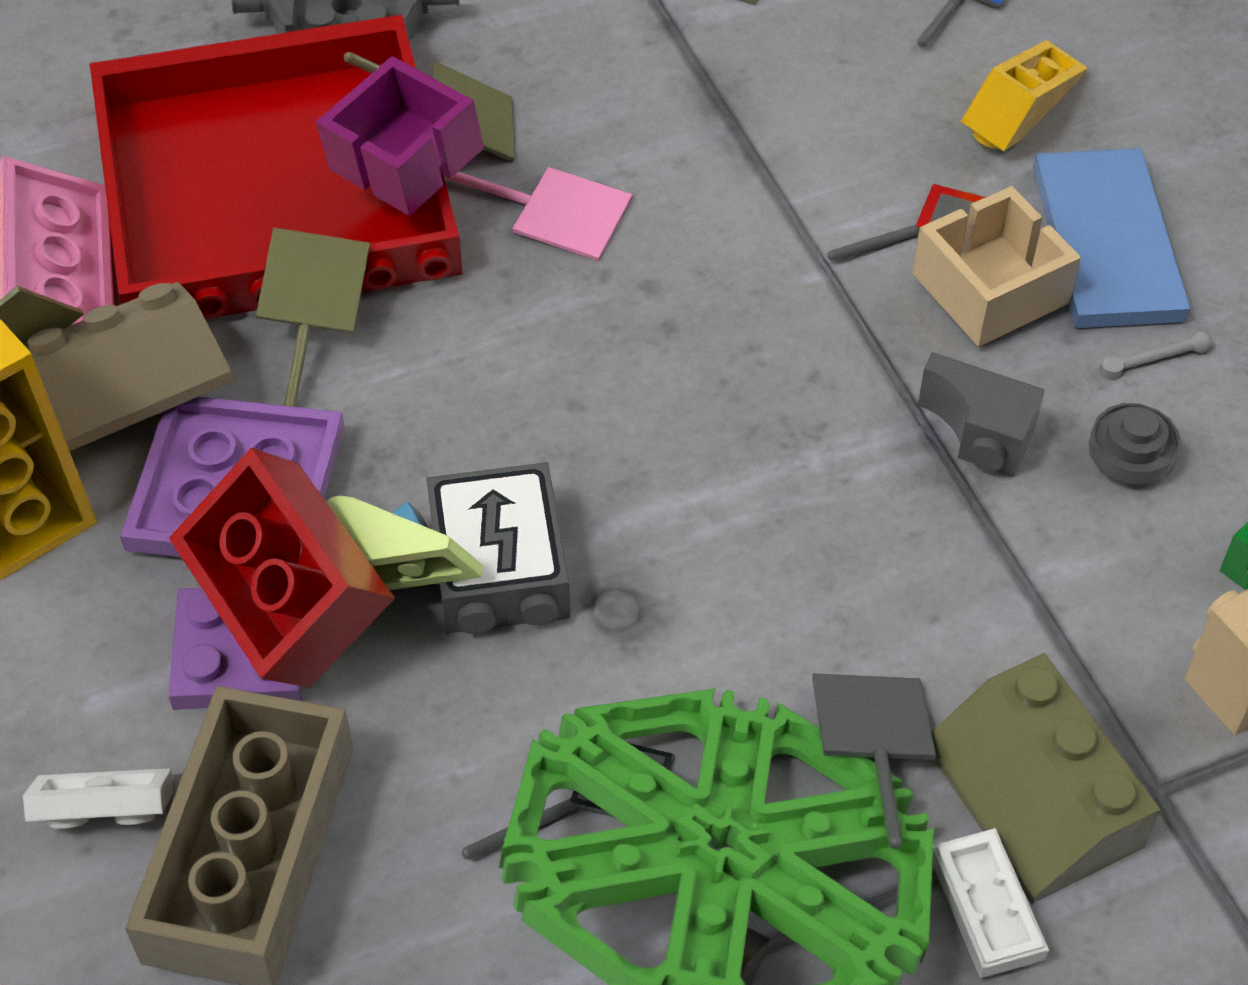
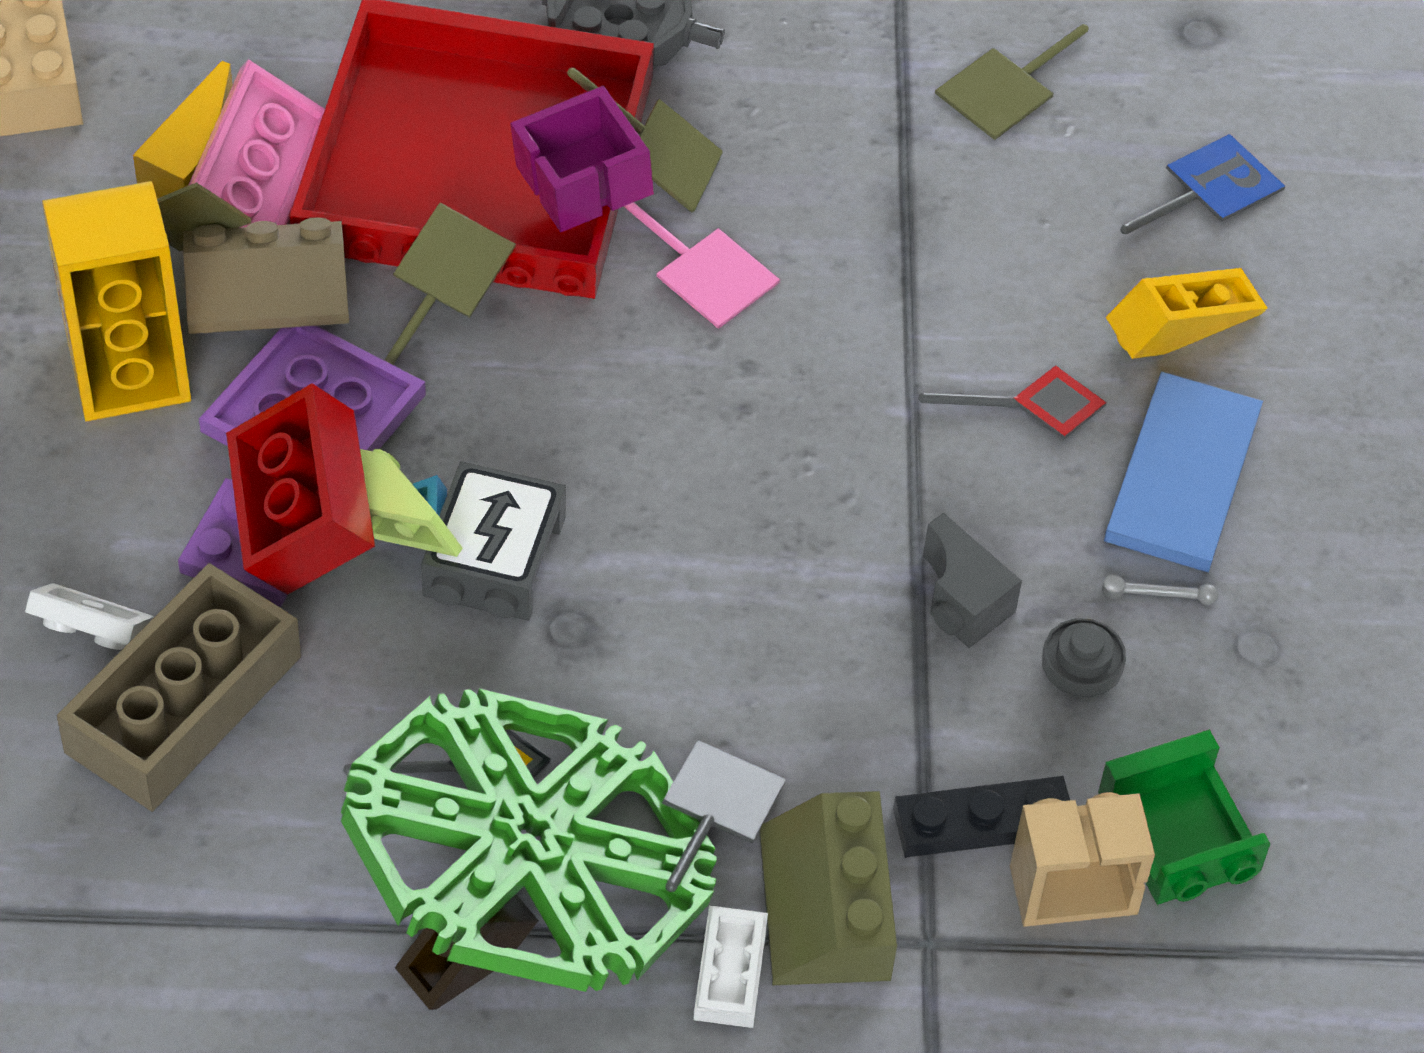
camera: 20 degrees right, 0 degrees up
tan piece [912,186,1081,347] -> none
none -> black plate [893,776,1070,858]

